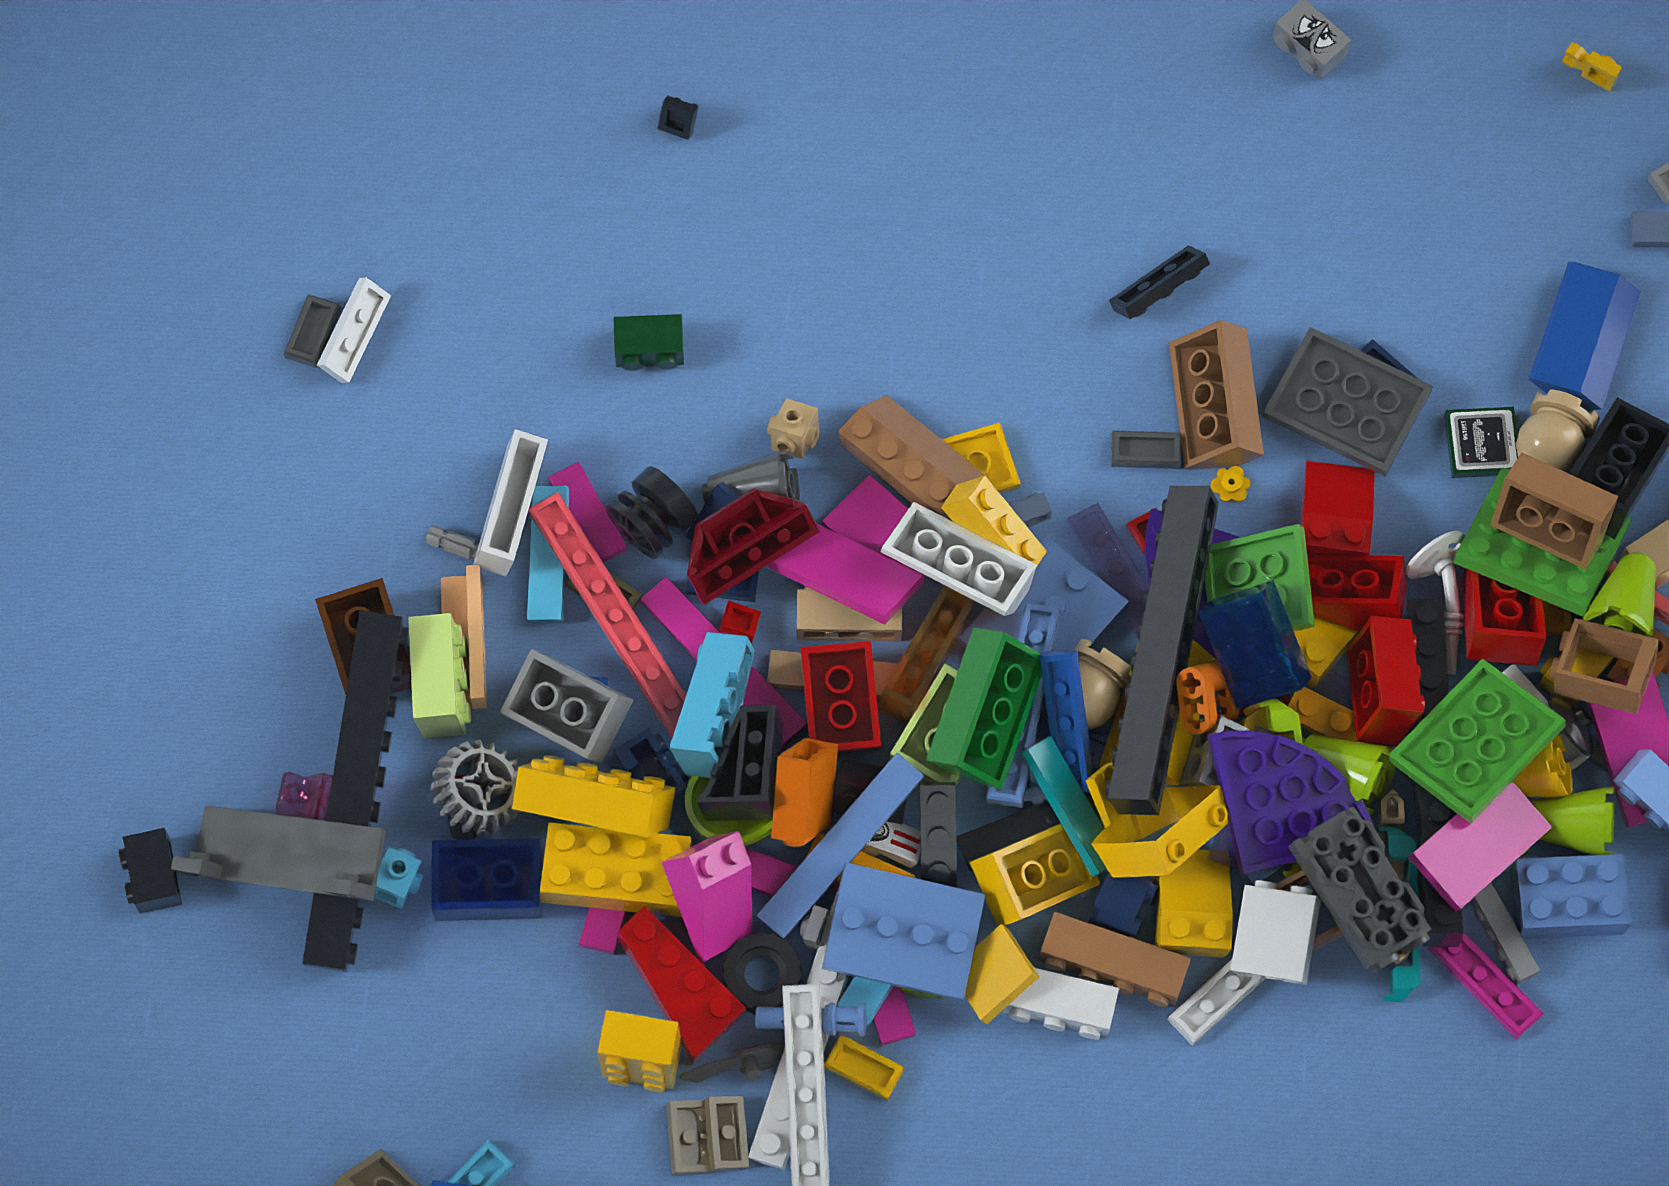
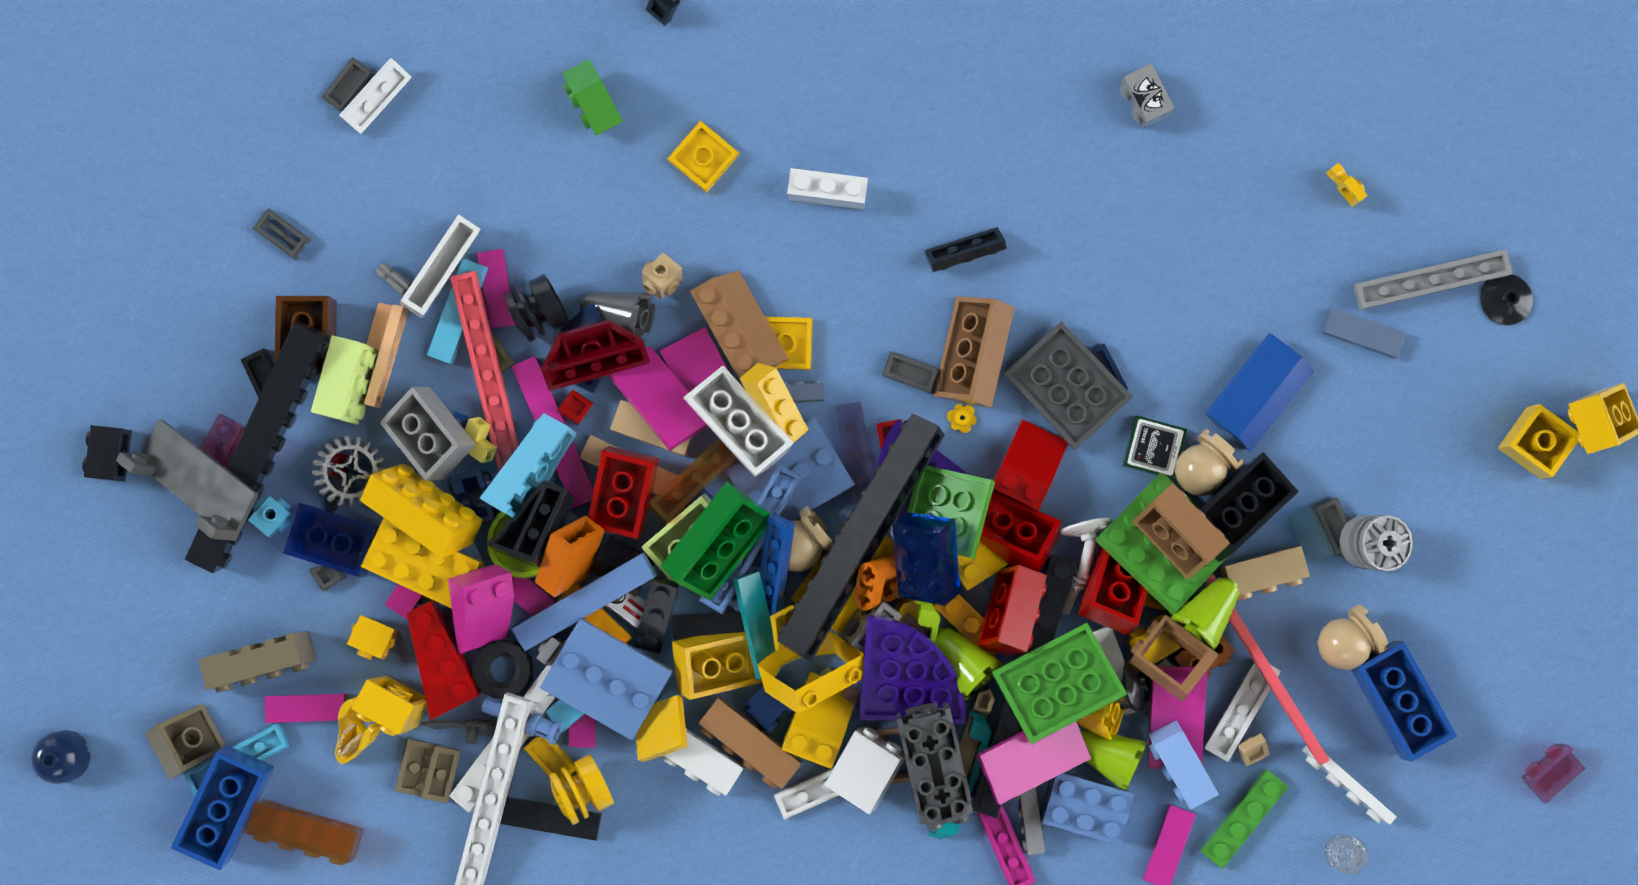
camera: 20 degrees right, 15 degrees up
dark green brick [613,314,684,371] -> none
none -> dark tan wedge [198,631,316,693]
none -> black tile [240,348,274,398]
none -> dark grey tile [253,208,311,260]
none -> dark pink tile [265,693,346,723]
none -> dark grey tile [309,565,347,592]
none -> yellow animal [335,697,381,764]
none -> yellow head [347,615,398,660]
none -> light yellow piece [465,417,497,463]
none -> black tile [500,796,602,841]
none -> yellow wheel [549,754,614,825]
none -> bright green brick [562,59,623,136]
none -> yellow tile [667,120,740,193]
none -> white brick [787,168,868,210]

